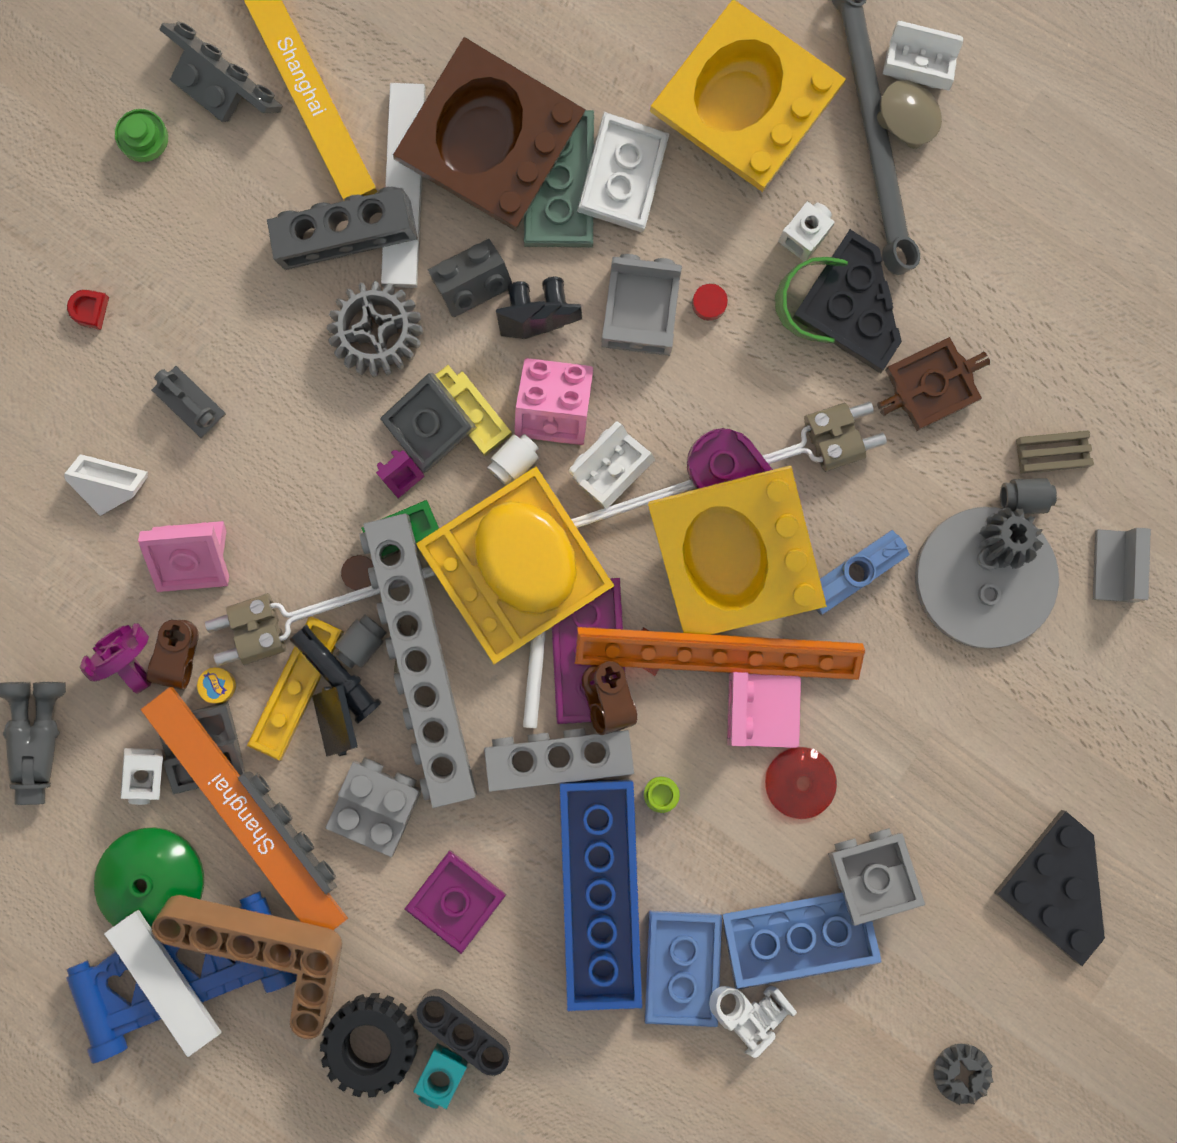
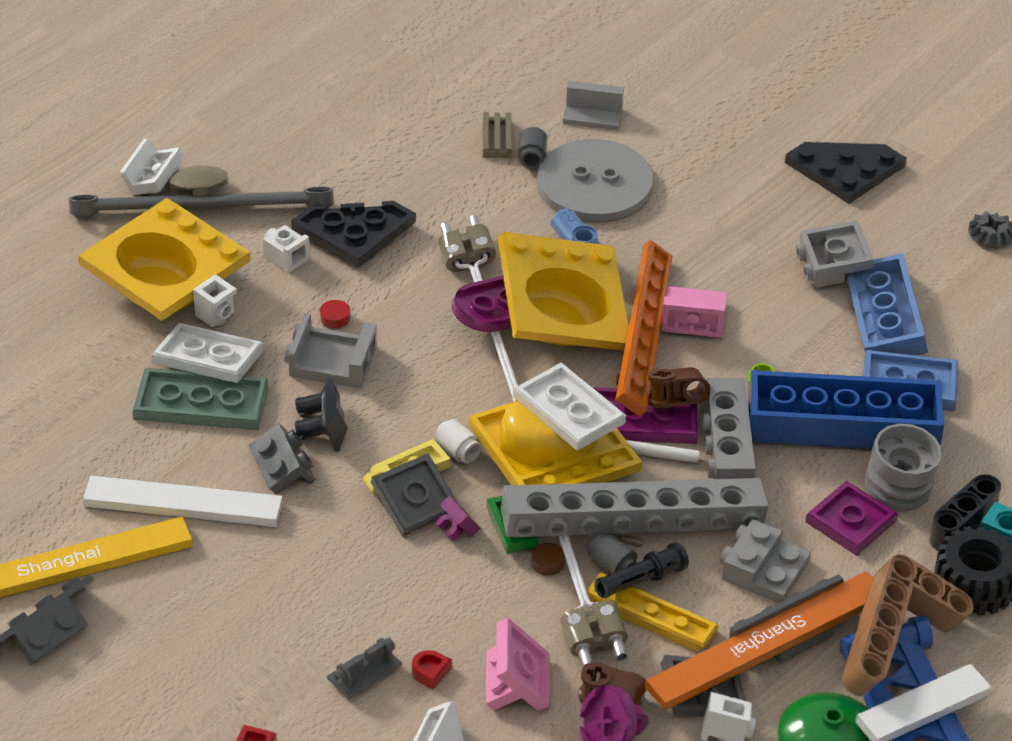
camera: 80 degrees left, 40 degrees down
bright green plate [115,109,168,162] -> none
yellow tile [197,667,236,704] -> none
dark grey brick [267,187,418,270] -> none
black piece [312,685,358,757] -> none
light grey gear [327,281,423,377] -> none
reddish brown piece [393,37,586,231] -> none
bright pink bracket [514,358,593,445] -> none
white bracket [569,421,655,509] -> none
white piece [709,985,797,1058] -> none
clear red dish [765,747,837,819] -> none
bright green piece [775,257,848,343] -> none
reddish brown plate [877,337,990,431] -> none
dark grey gear [979,507,1043,569] -> none
none -> white brick [193,274,237,327]
none -> red tile [412,650,453,690]
none -> white tile [513,362,626,451]
none -> light grey wheel [864,423,942,511]

